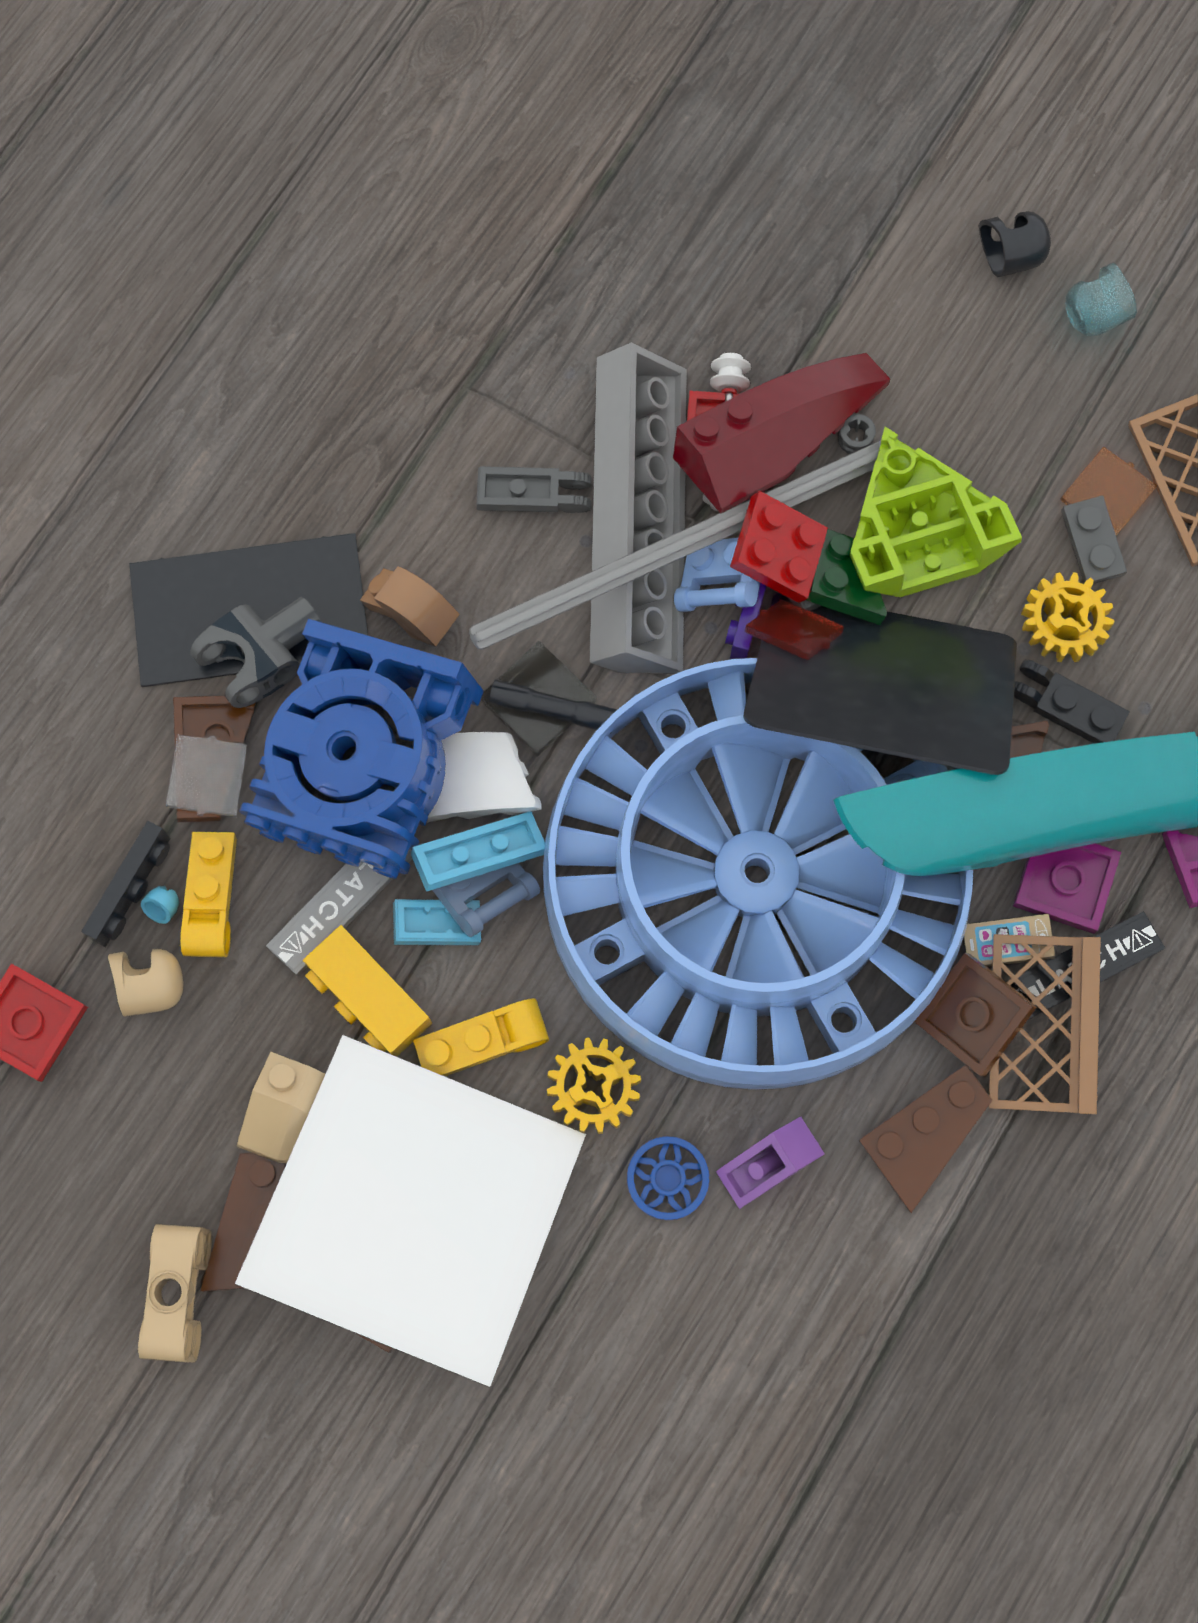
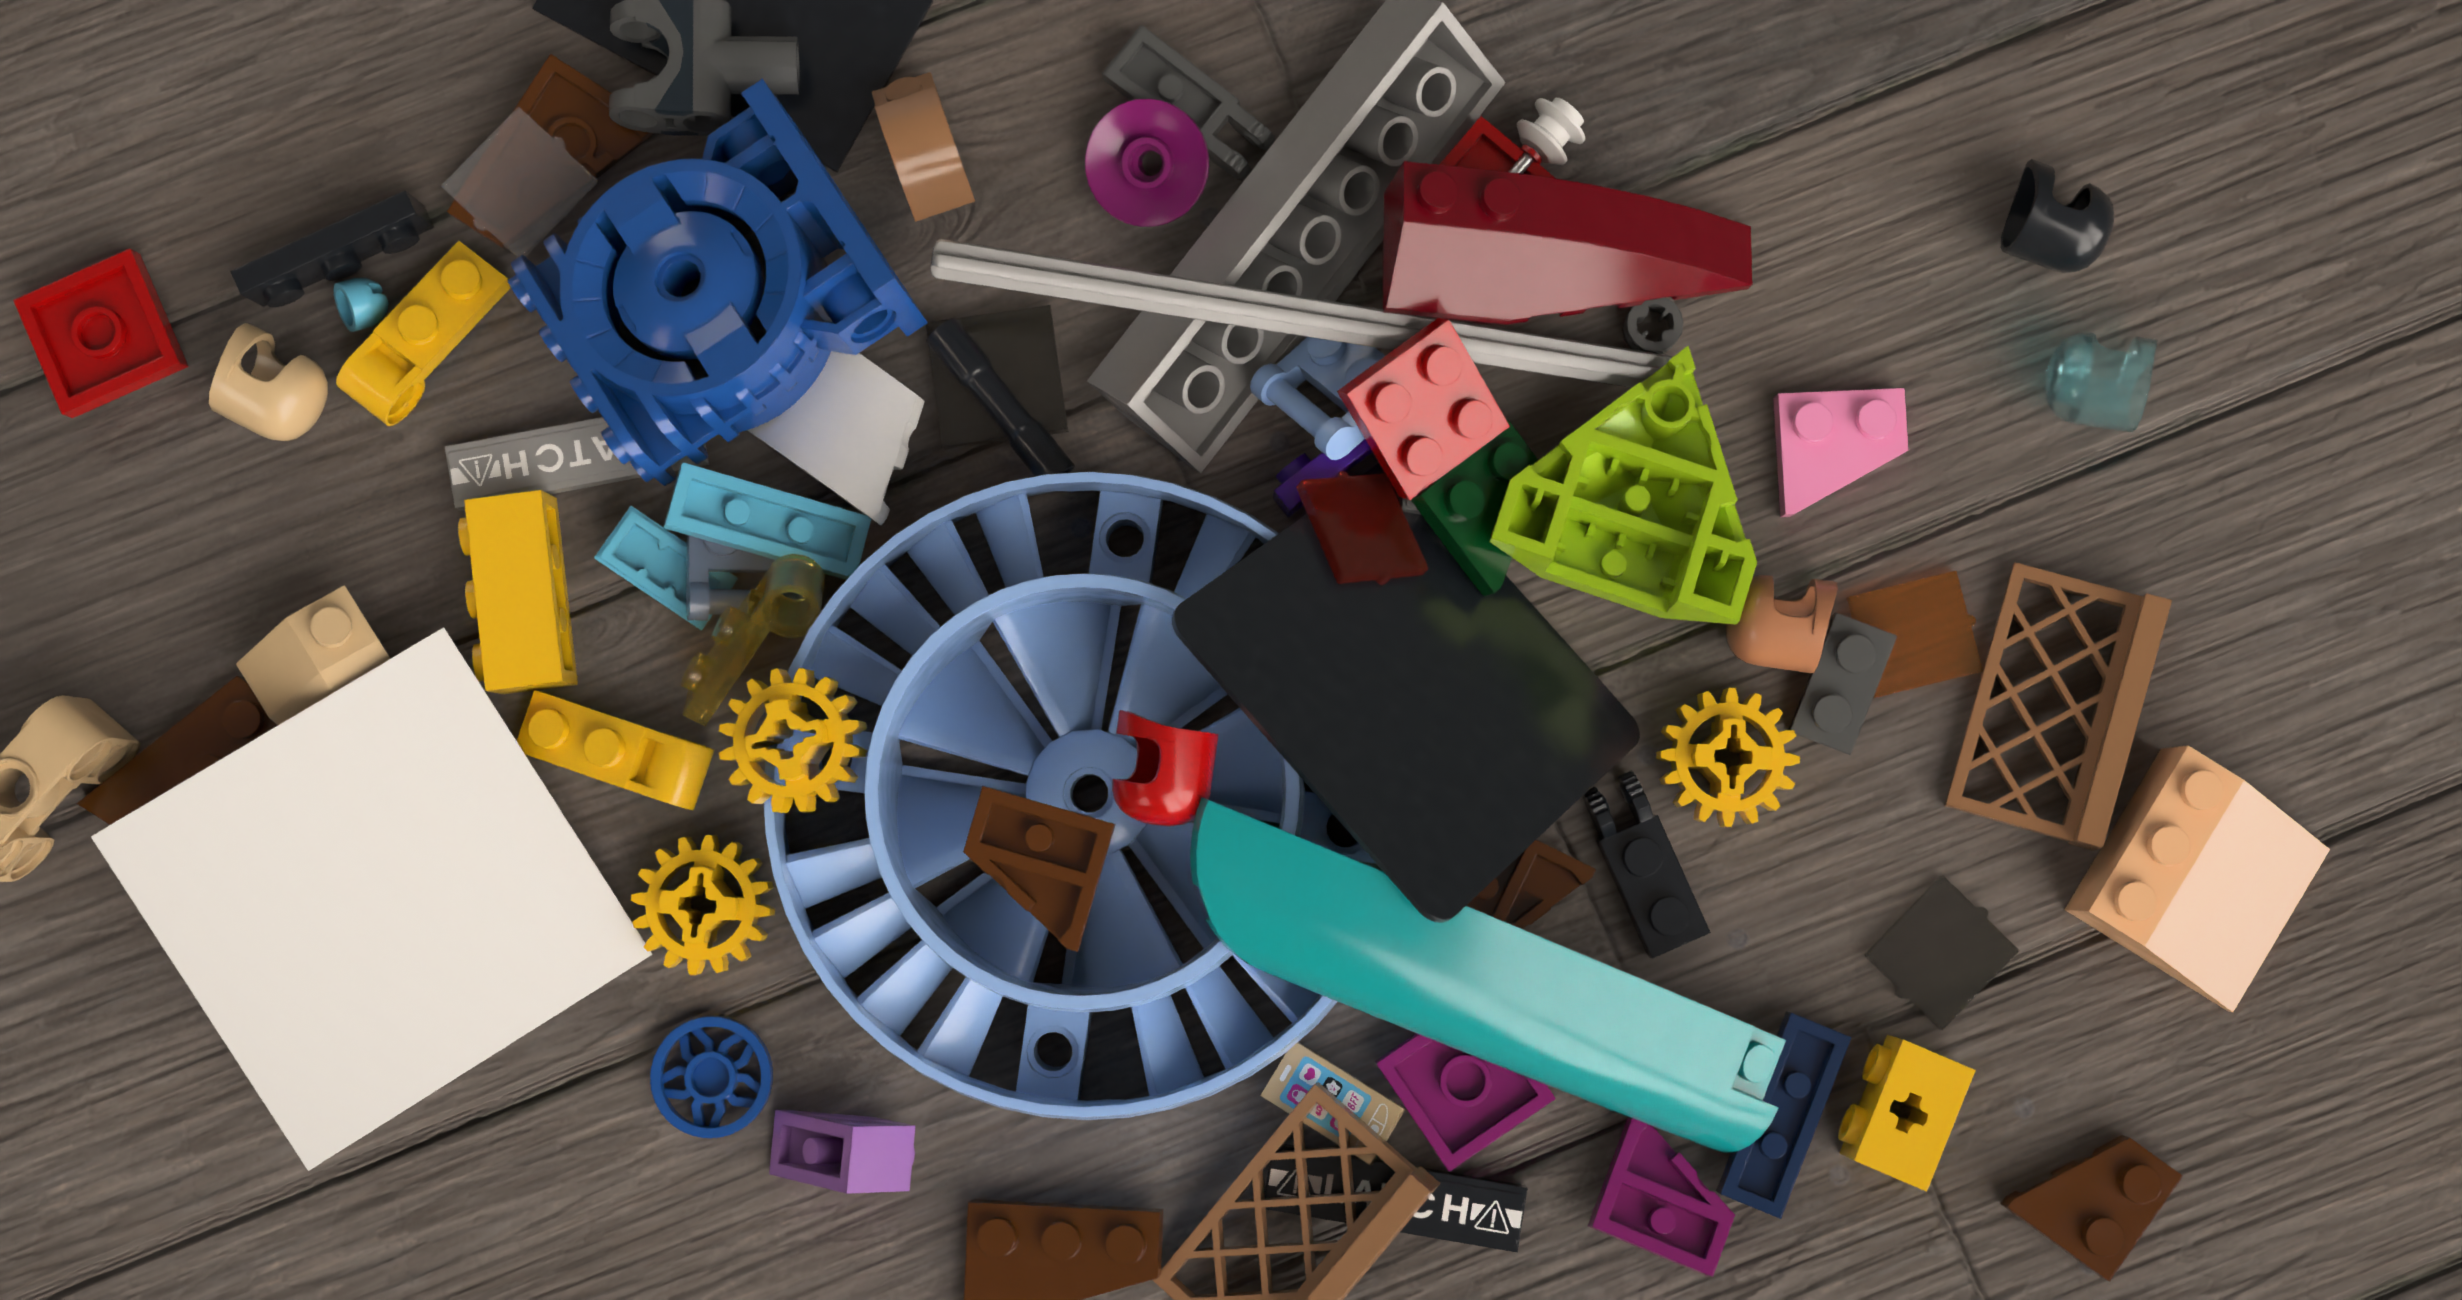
camera: 35 degrees right, 10 degrees up
reddish brown plate [914,953,1037,1076] -> none
none -> clear yellow plate [681,554,825,726]
none -> yellow gear [719,668,868,813]
none -> reddish brown wing [963,786,1116,952]
none -> magenta dish [1085,99,1209,227]
none -> red helmet [1112,710,1218,826]
none -> nougat helmet [1725,575,1838,674]
none -> bright pink wing [1773,388,1908,517]

